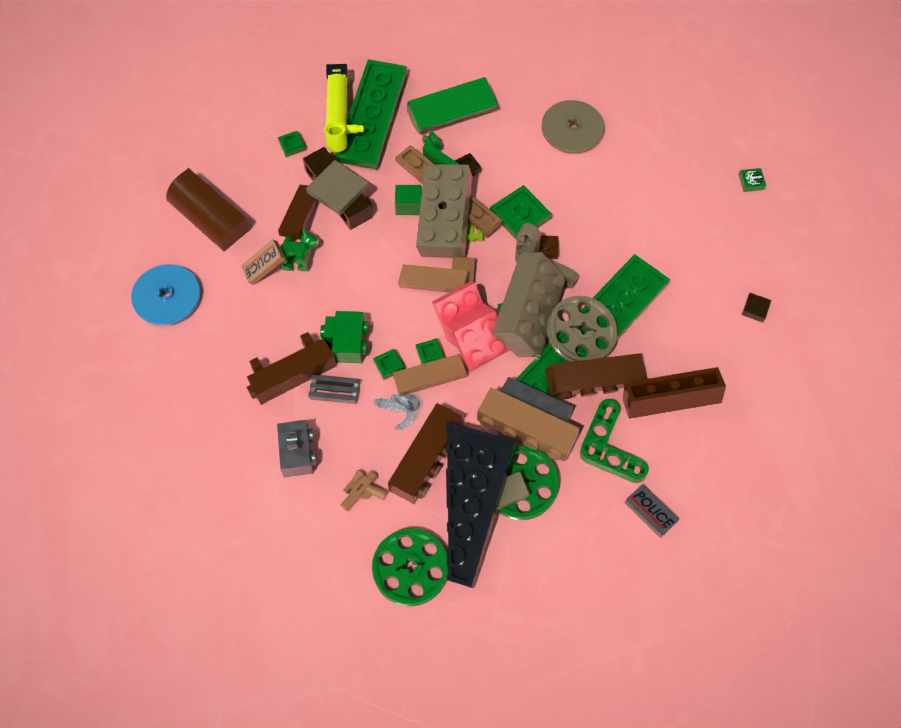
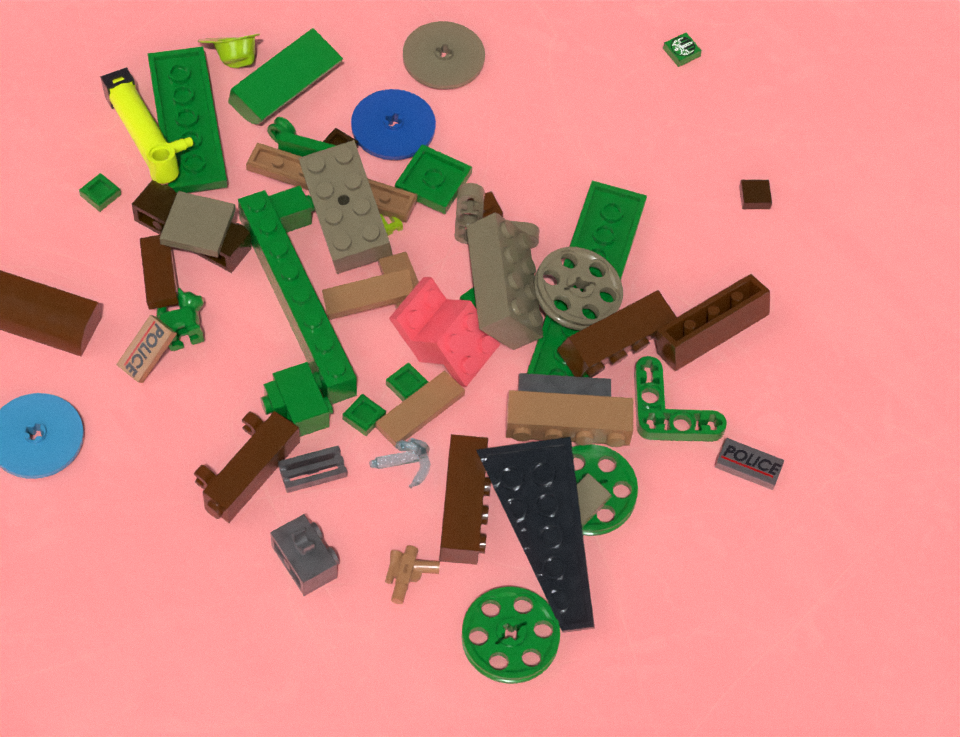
camera: 30 degrees left, 5 degrees down
none -> lime piece [198,34,260,68]
none -> green brick [238,190,357,405]
none -> blue piece [351,89,436,160]

